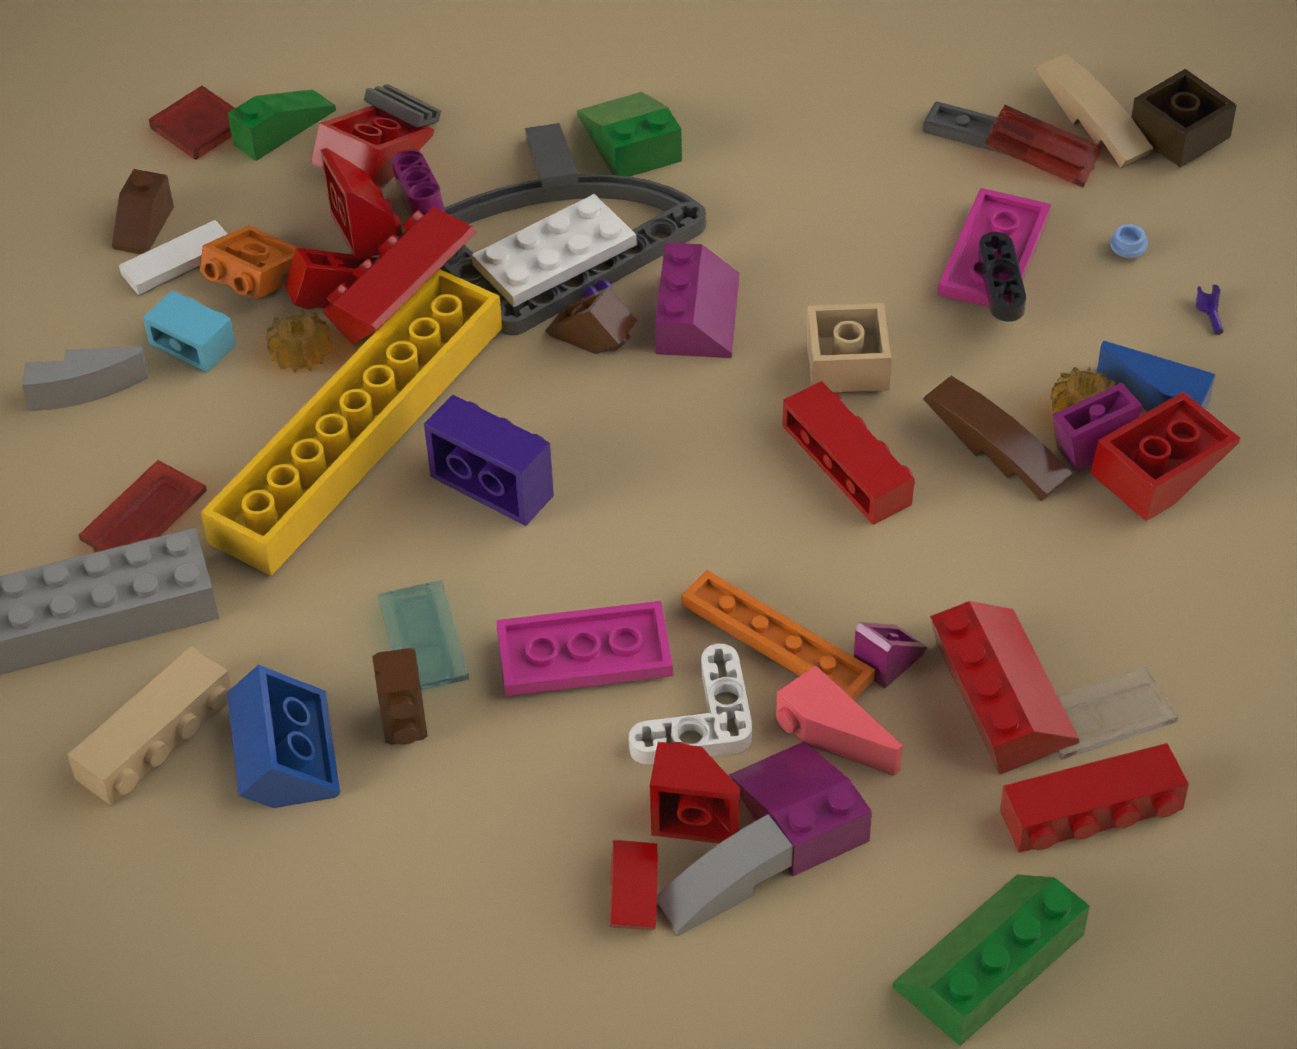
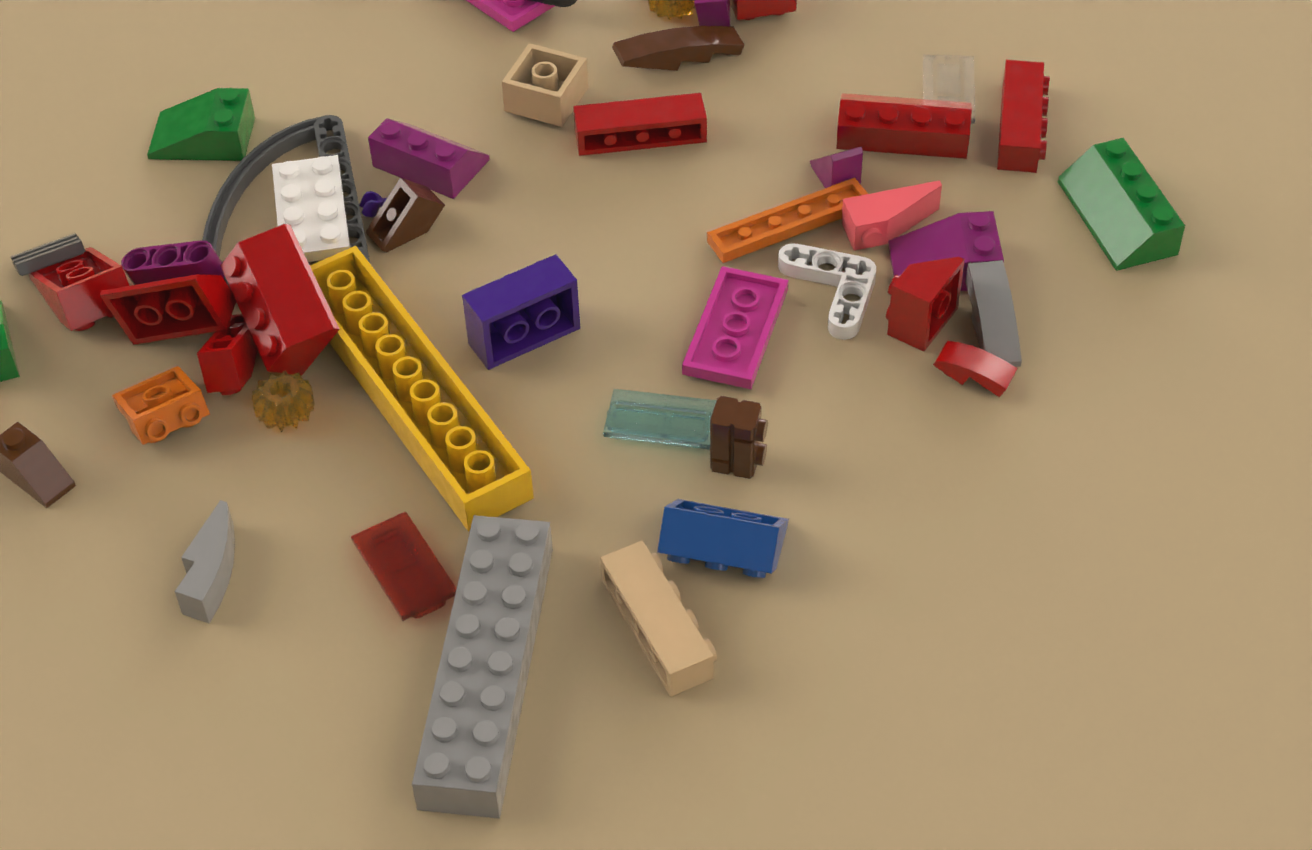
camera: 65 degrees left, 0 degrees up
white tile [119,220,228,295] -> none
medium azure brick [143,290,236,373] -> none
dark grey tile [525,123,578,190] -> none

